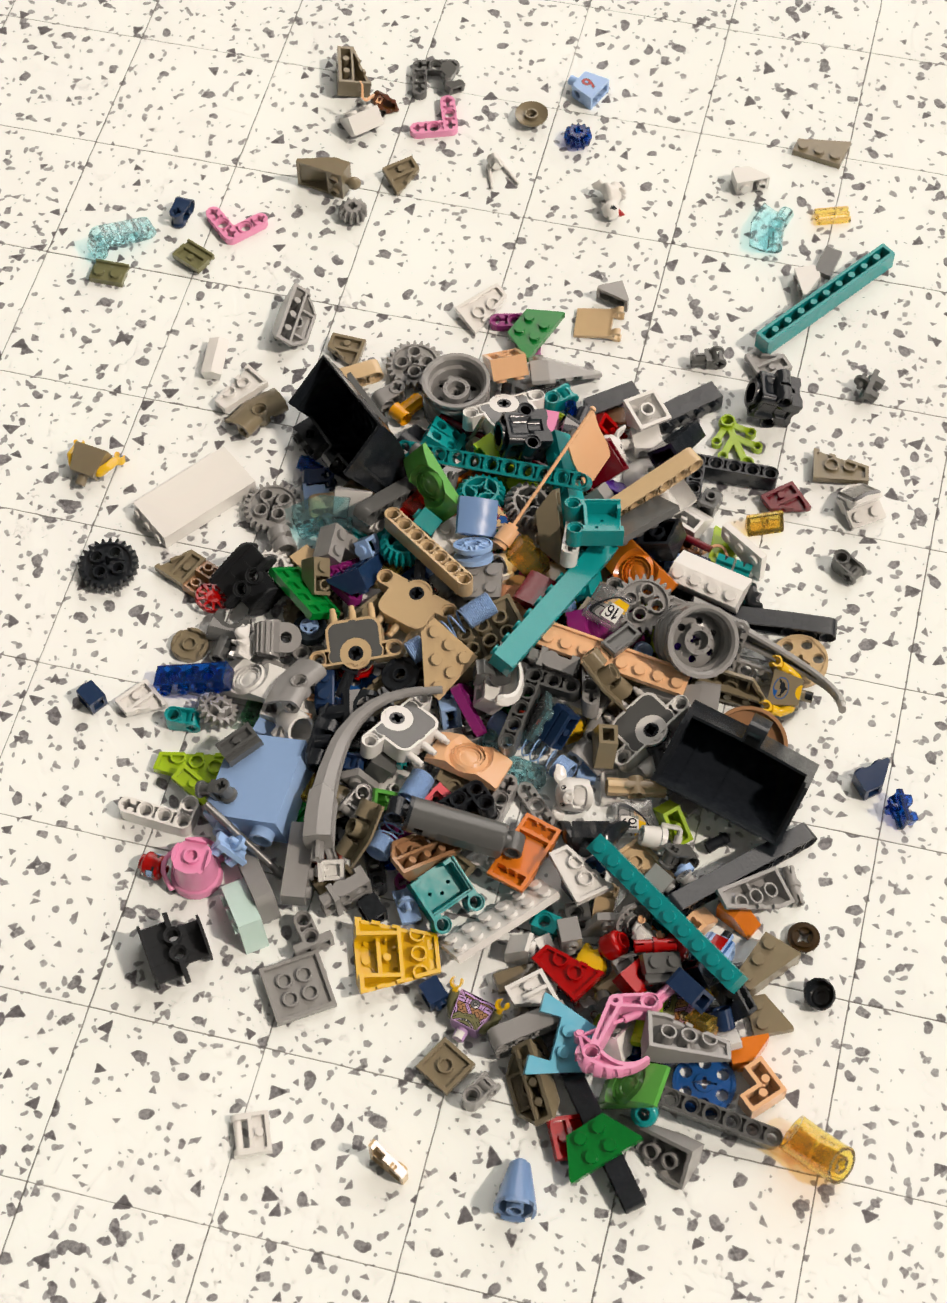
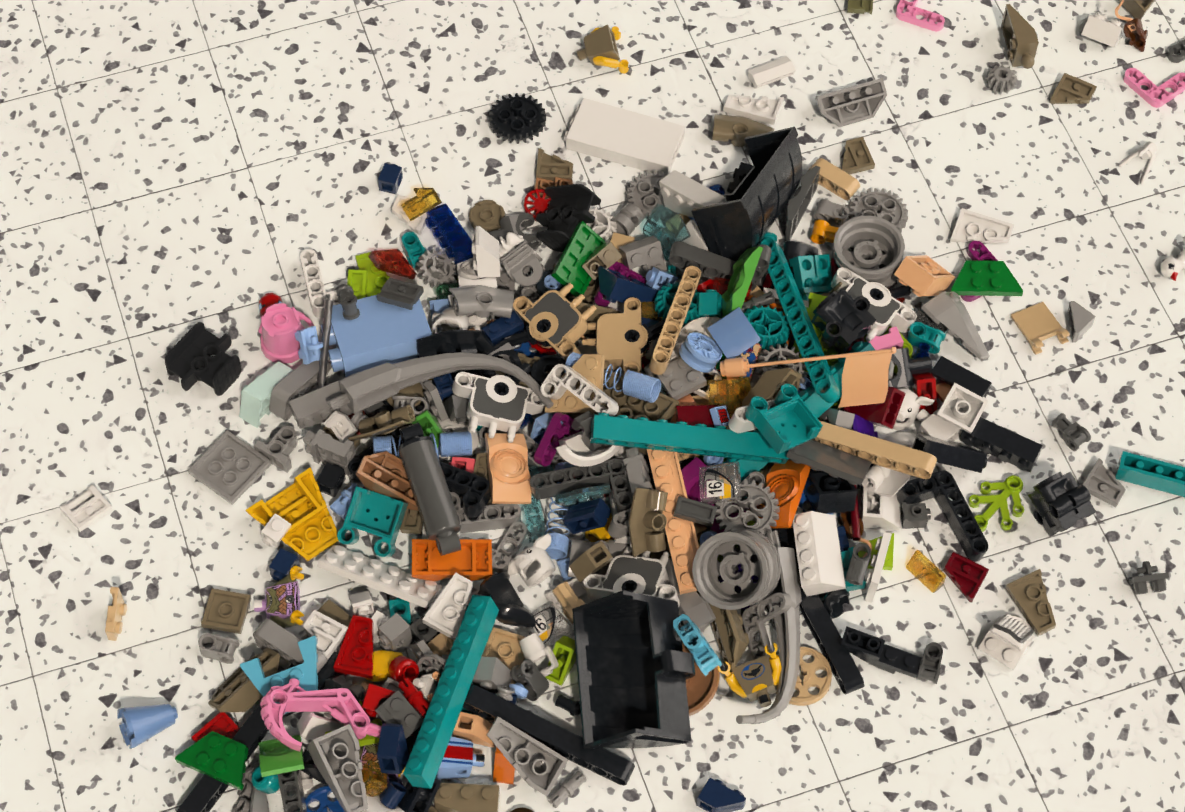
camera: 55 degrees right, 0 degrees up
none -> white bracket [261,513,291,548]
none -> clear red wing [369,249,417,280]
none -> clear yellow slope [401,188,442,221]
none -> white slope [472,226,500,278]
none -> white beam [541,364,619,417]
none -> white wedge [659,170,726,218]
none -> medium azure piece [673,614,723,676]
none -> tile [710,406,730,427]
none -> black slope [840,626,922,678]
none -> dark grey piece [845,543,871,586]

